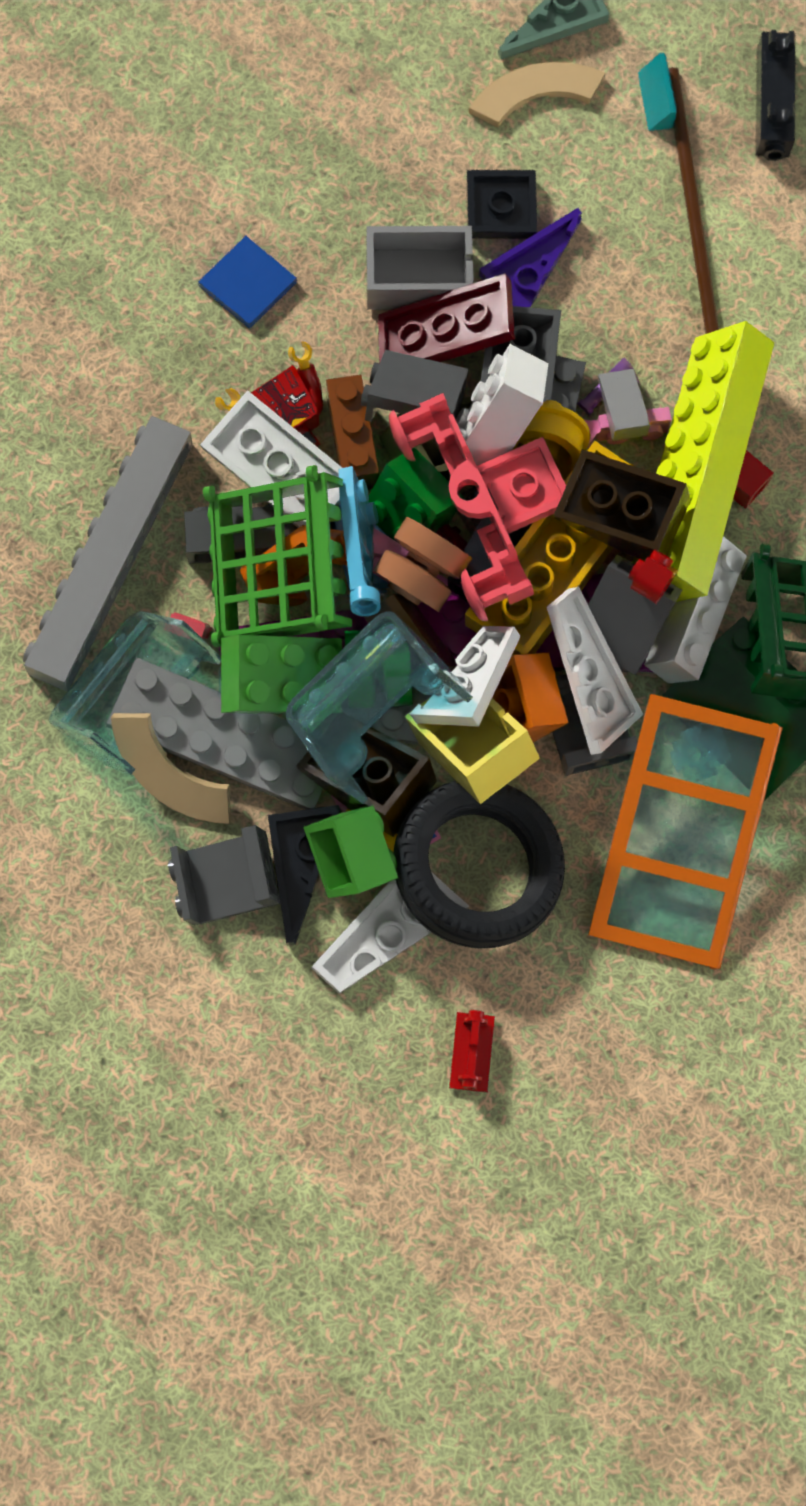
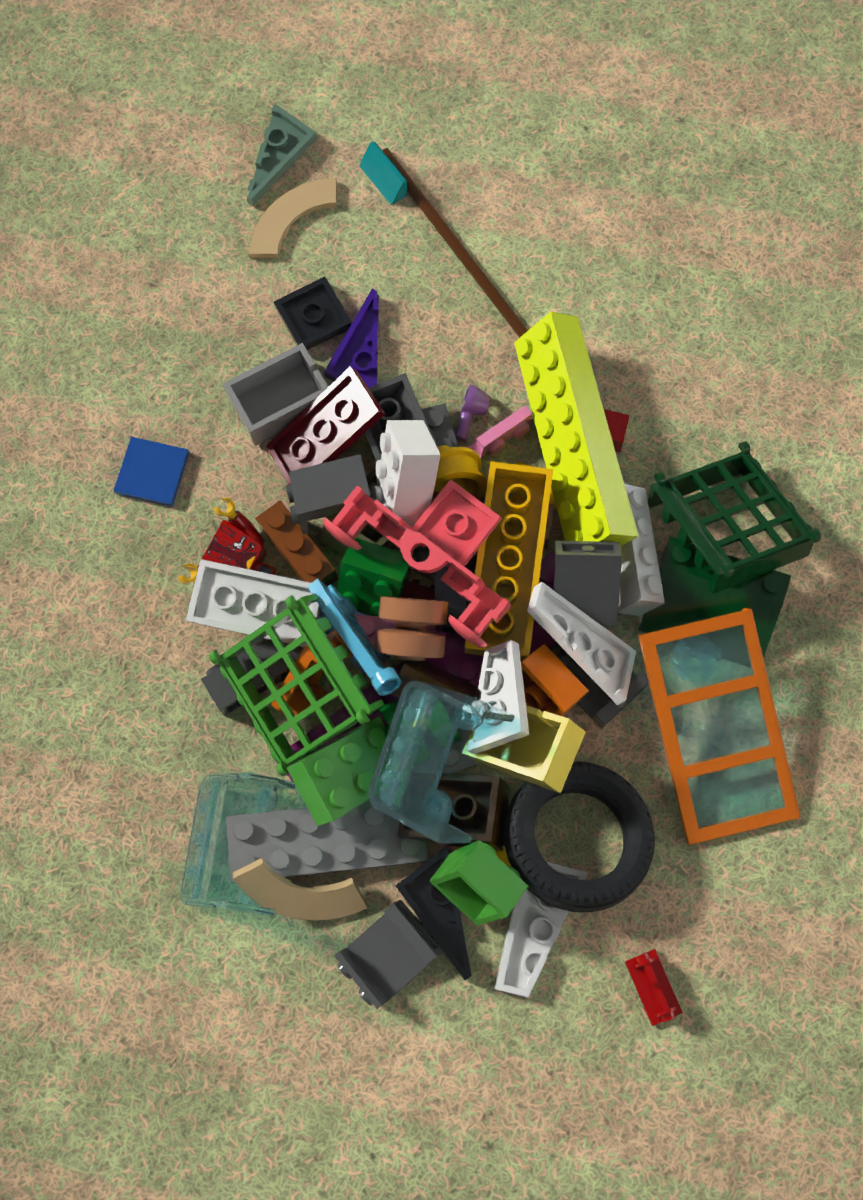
camera: 20 degrees left, 0 degrees up
light grey brick [23,416,193,692] -> none
coral tile [168,612,212,639] -> none
dark brown slope [554,449,690,560] -> none
light grey slope [598,369,650,441] -> none
red plate [628,549,678,604] -> none
black brick [755,30,796,161] -> none

